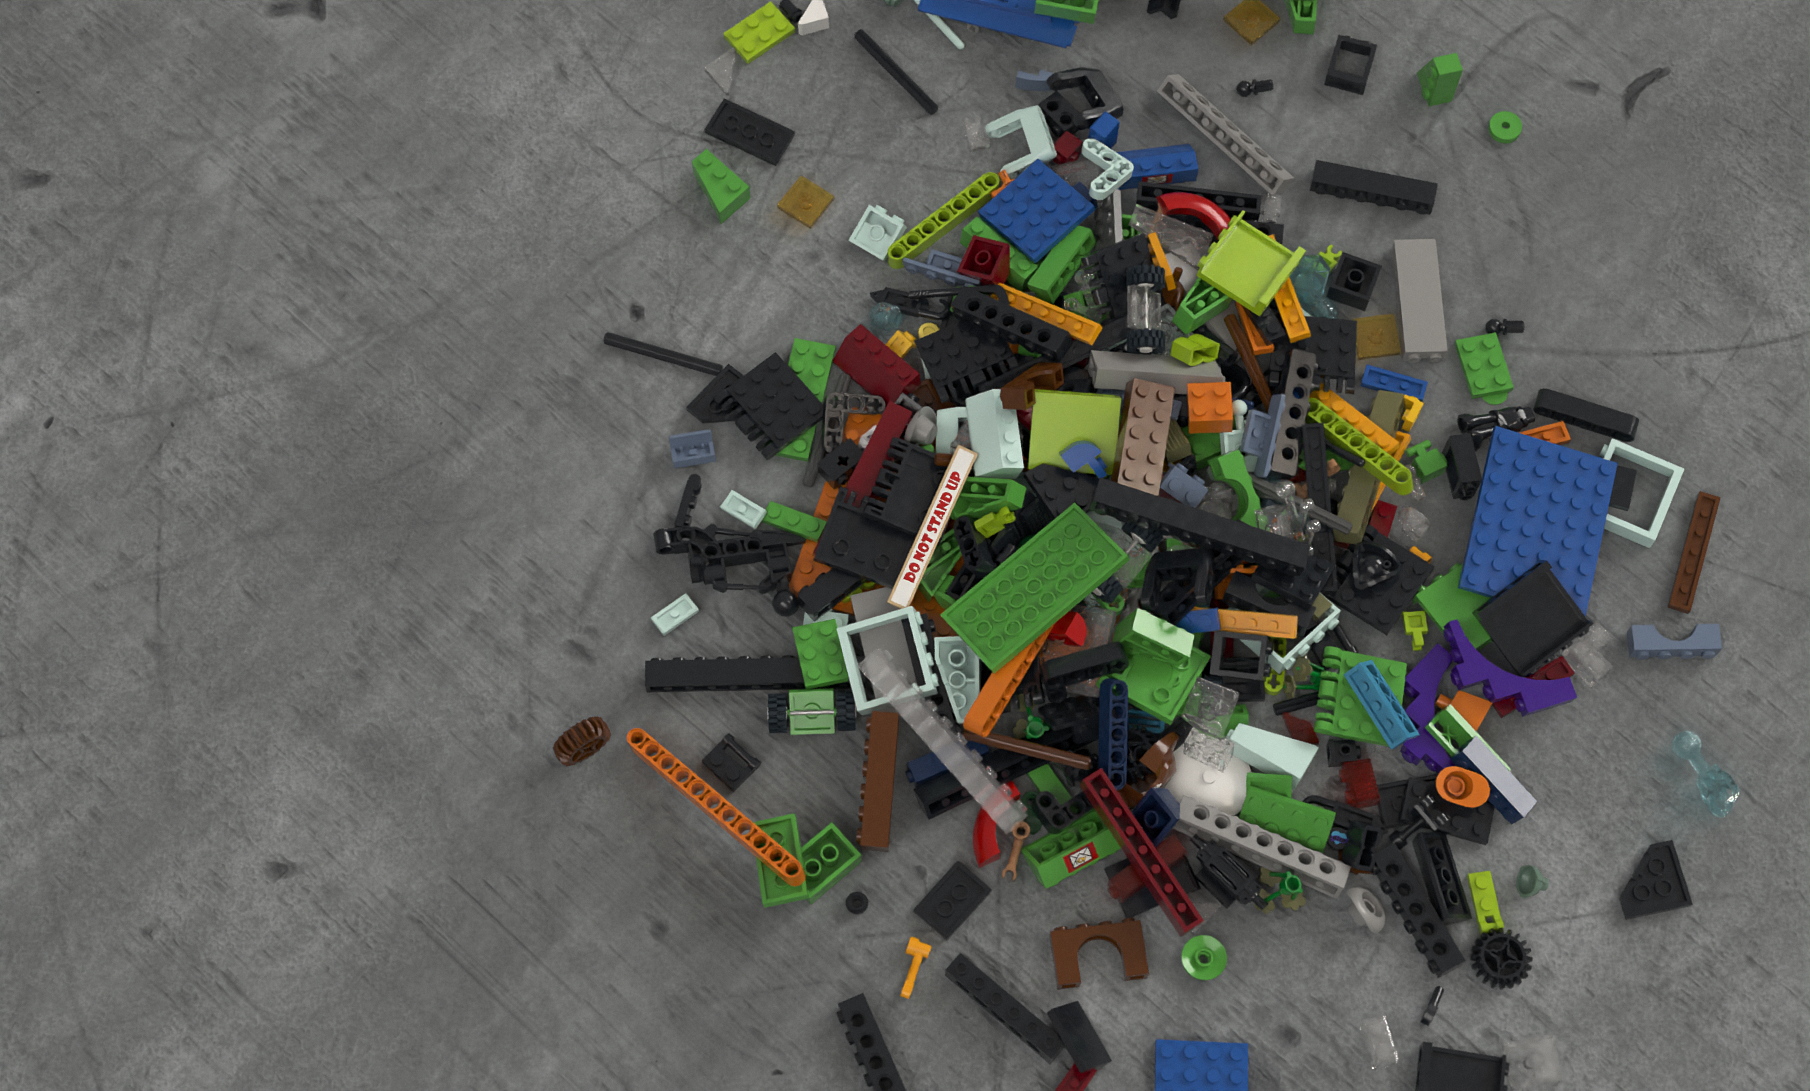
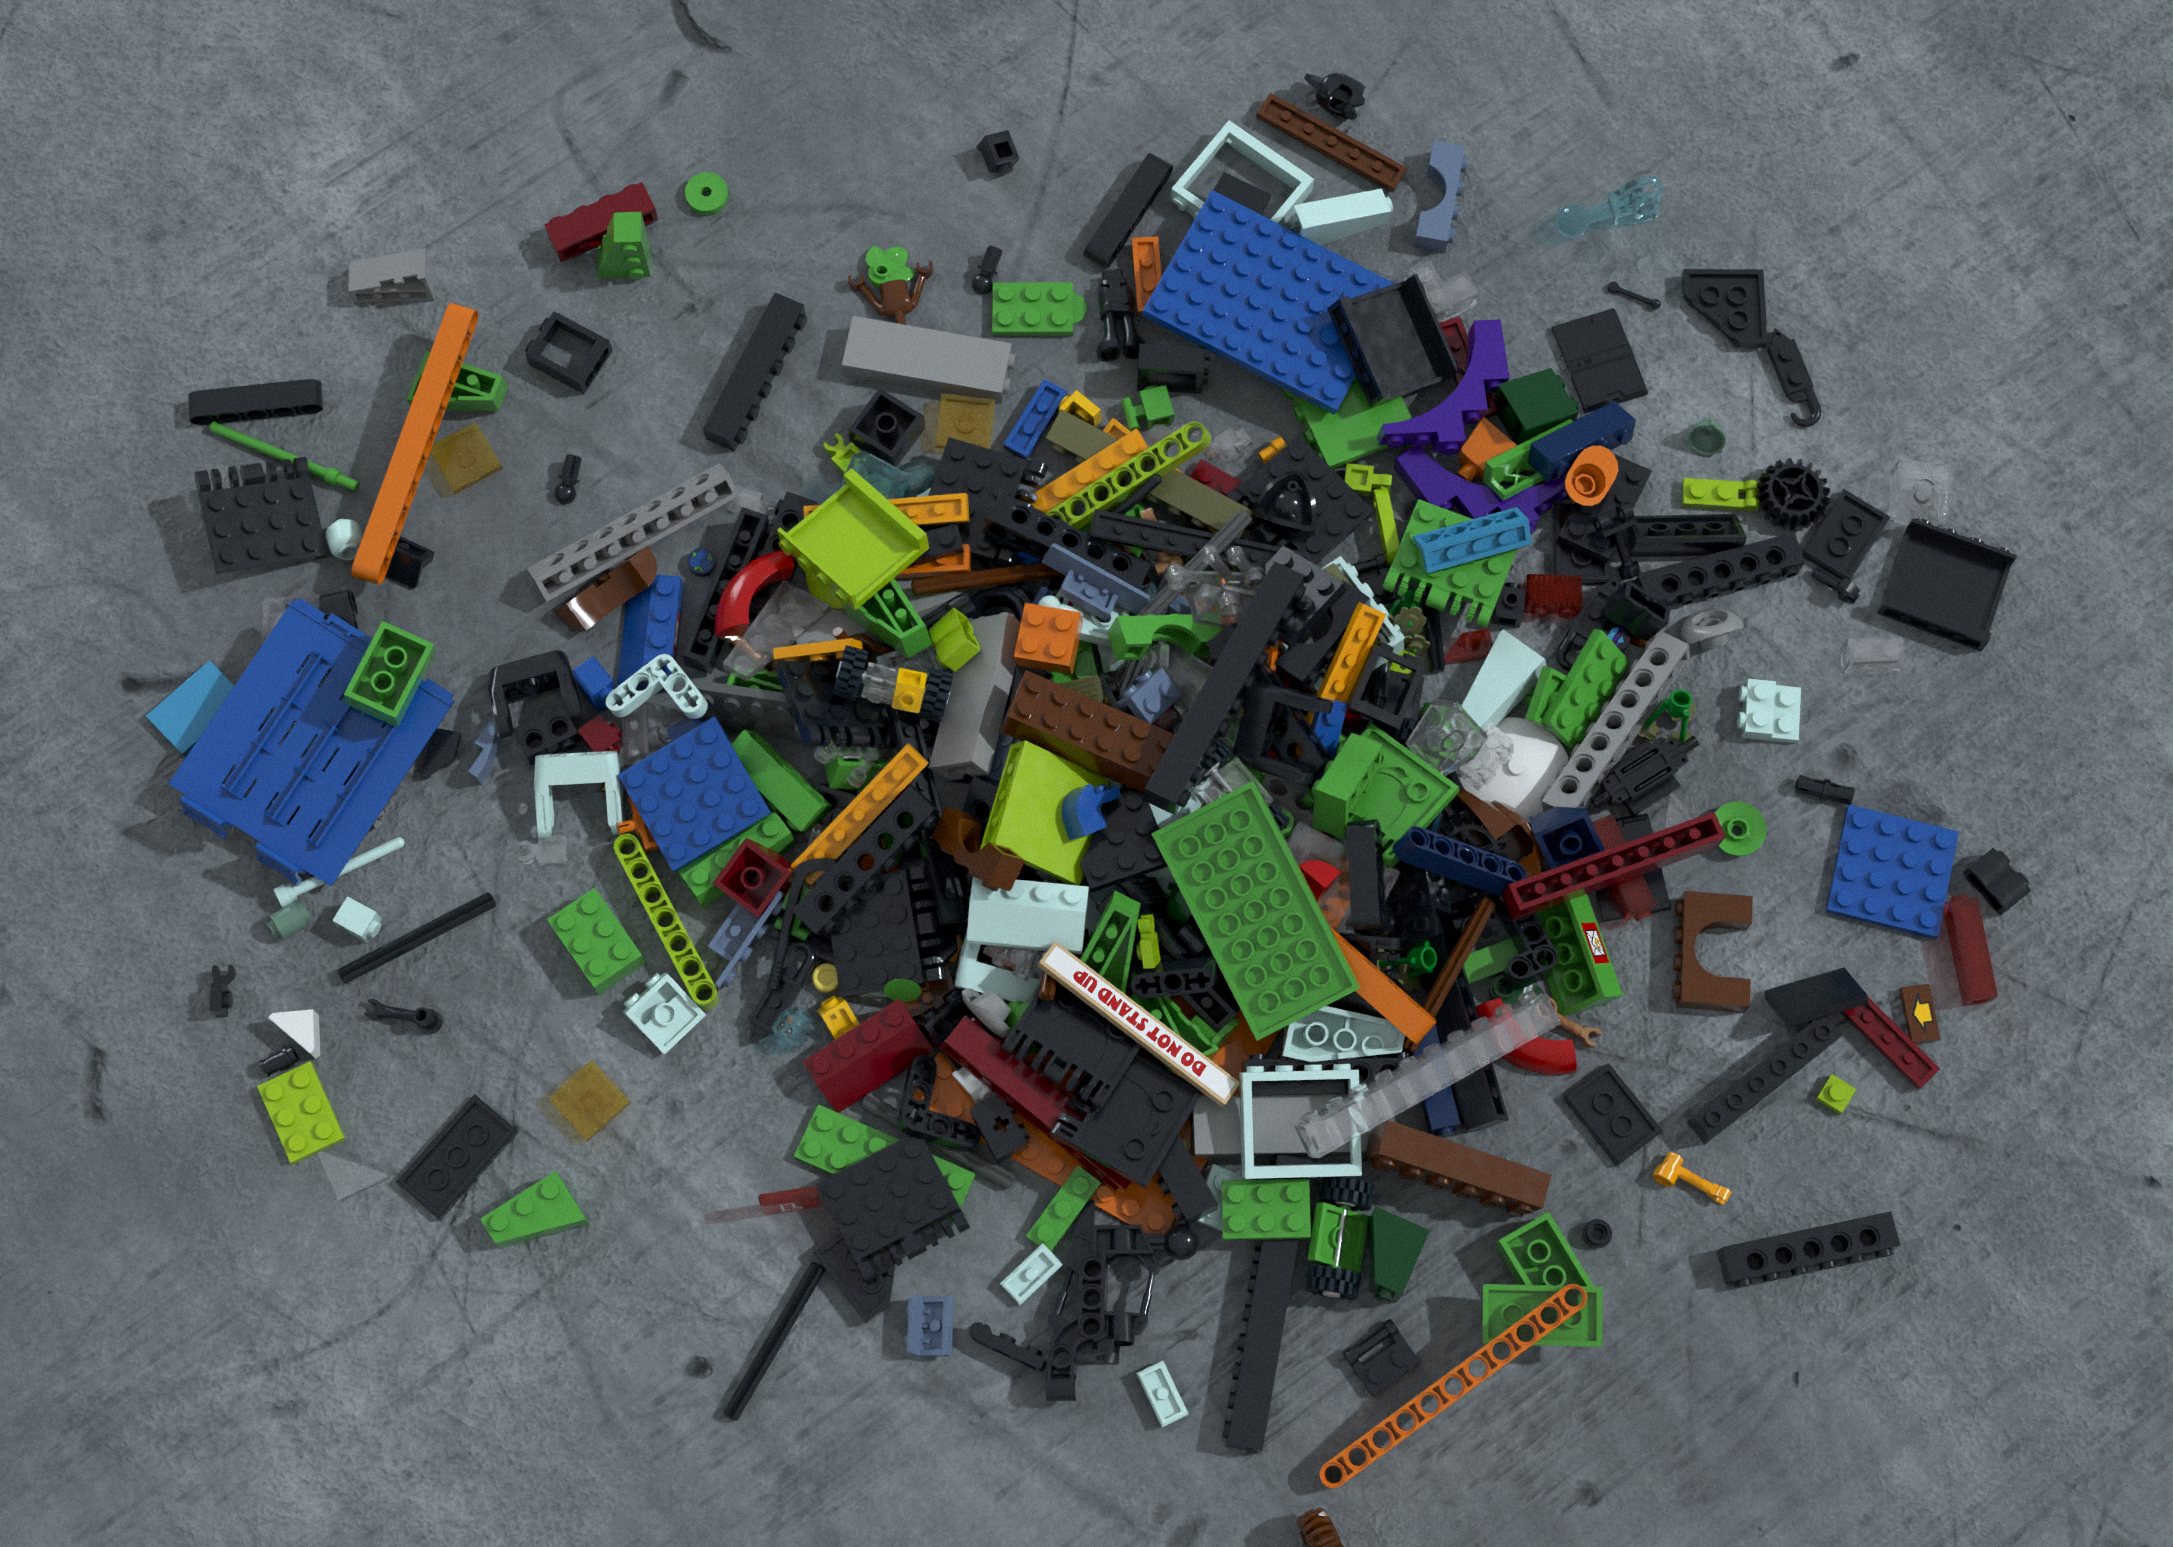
camera: 80 degrees left, 5 degrees up
none -> light aqua brick [332,896,382,943]
none -> black brick [364,999,443,1034]
none -> black tile [421,728,461,780]
none -> dark red brick [544,182,658,262]
none -> bright green brick [547,887,646,995]
none -> reddish brown brick [555,545,657,632]
none -> tile [688,548,716,577]
none -> clear red tile [758,1186,822,1215]
none -> reddish brown piece [848,260,933,325]
none -> bright green plate [865,246,915,288]
none -> bright green sticker [884,979,921,1002]
none -> yellow bracket [892,668,927,713]
none -> black brick [977,130,1020,176]
none -> light aqua slope [1290,189,1393,245]
none -> black piece [1304,72,1366,122]
none -> dark green slope [1368,1206,1430,1304]
none -> lime beam [1372,488,1400,565]
none -> dark green slope [1494,368,1579,446]
none -> black piece [1552,308,1648,414]
none -> black hinge [1608,281,1661,309]
none -> light aqua plate [1737,679,1801,743]
none -> black plate [1767,328,1822,427]
none -> black pin [1795,775,1855,805]
none -> black tile [1802,489,1891,581]
none -> lime plate [1815,1074,1856,1115]

